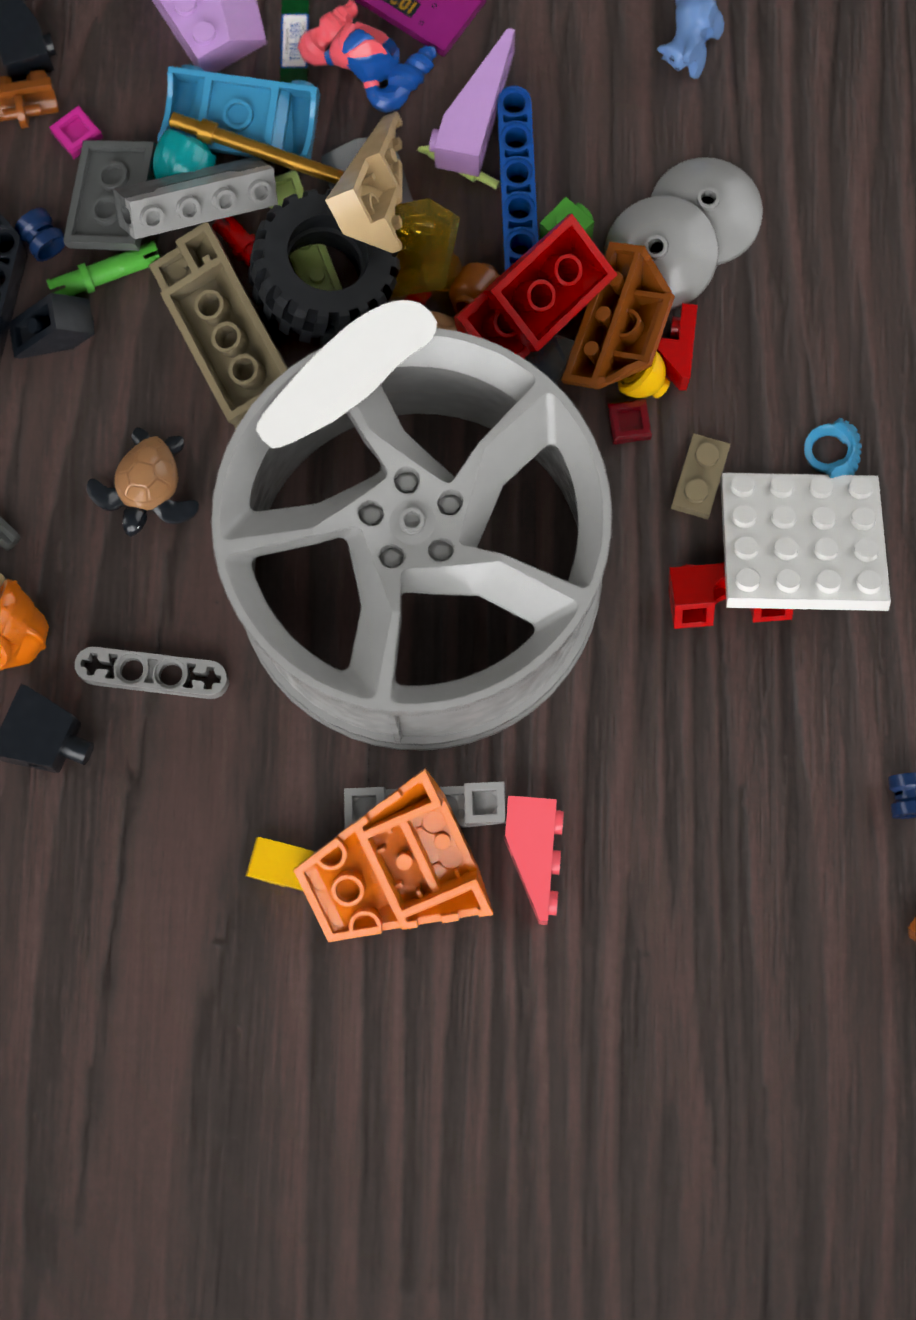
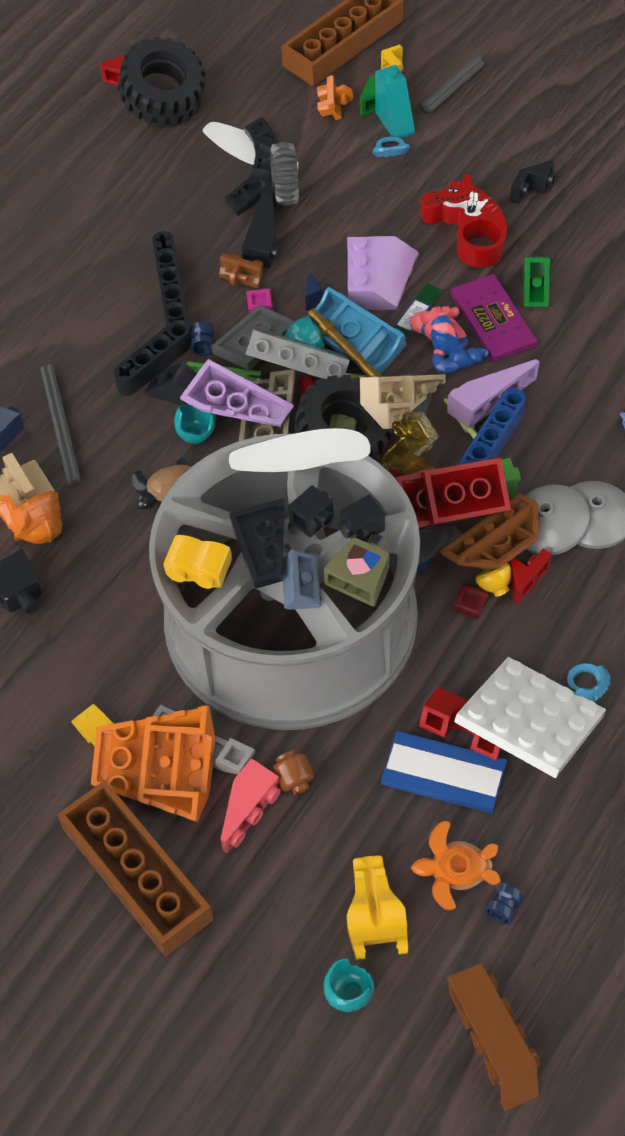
camera: 30 degrees right, 20 degrees down
light grey beam [75,647,229,699] -> none
dark tan plate [671,433,731,520] -> none
none -> dark orange brick [57,780,213,957]
none -> yellow brick [163,535,232,589]
none -> teal hair [174,404,216,444]
none -> lavender wedge [180,359,294,427]
none -> black wing [229,498,284,589]
none -> dark orange head [272,750,315,795]
none -> sand blue slope [283,550,321,610]
none -> black brick [288,485,334,538]
none -> dark blue slope [305,273,322,311]
none -> teal hair [323,958,375,1013]
none -> olive torso [324,534,389,607]
none -> black brick [338,495,385,542]
none -> yellow animal [347,855,408,960]
none -> tile [381,731,507,814]
none -> orange animal [411,821,501,911]

